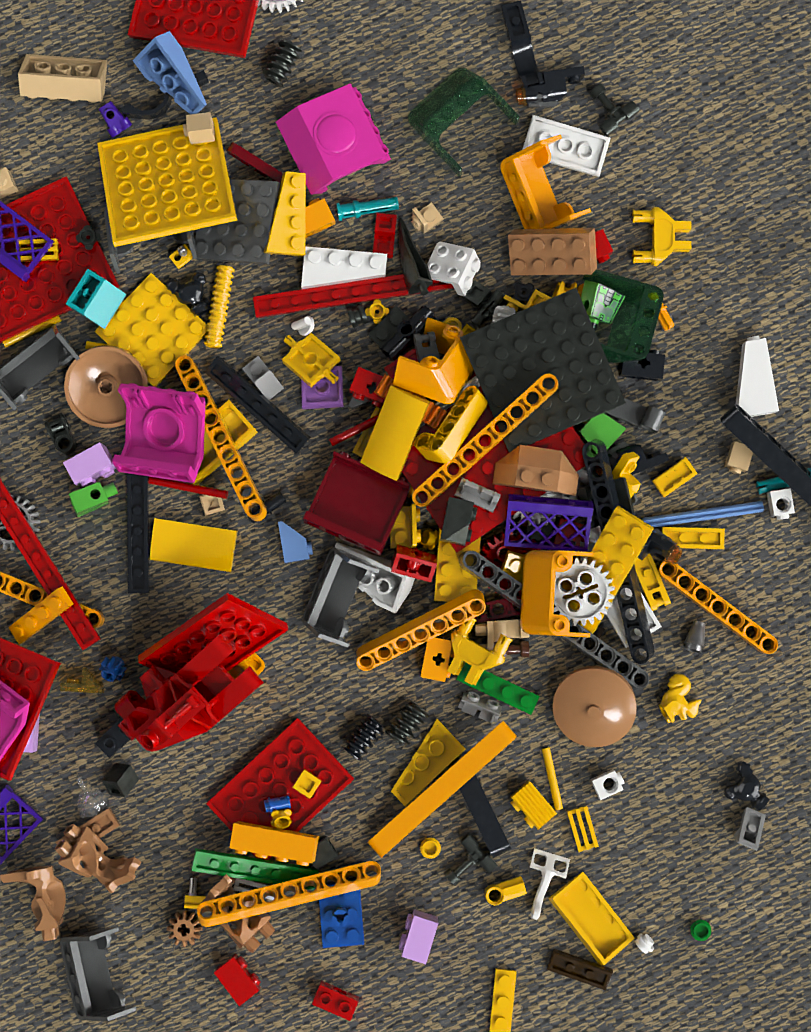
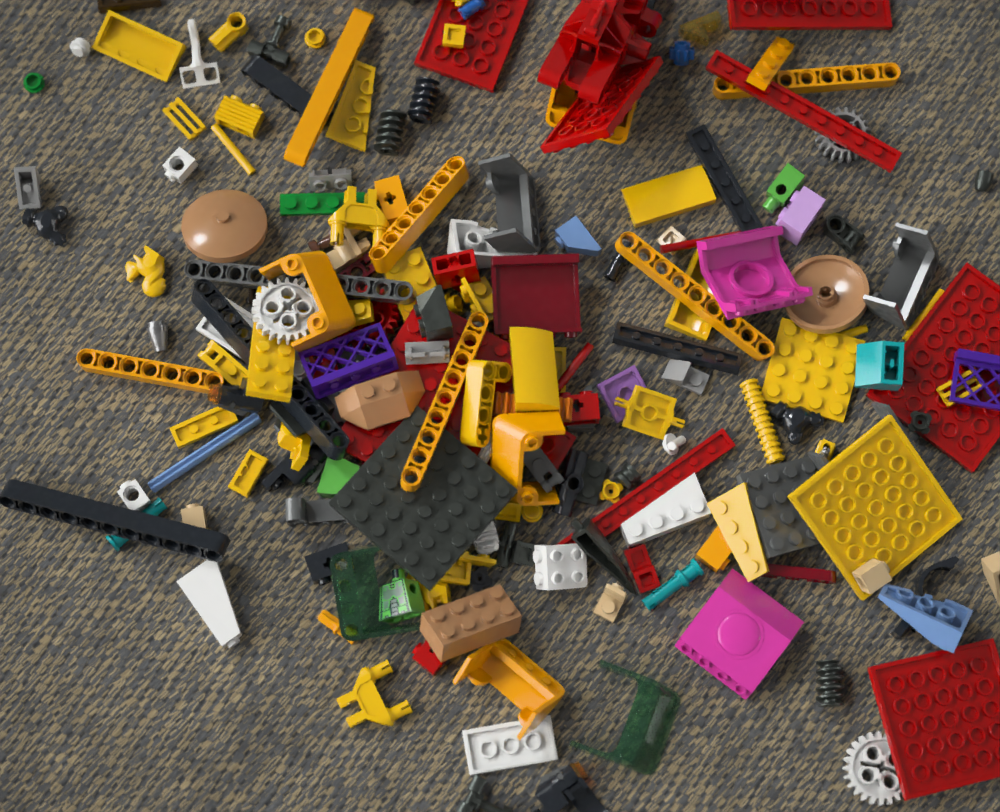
camera: 155 degrees right, 10 degrees down
dark purple plate [99,101,132,138] -> none

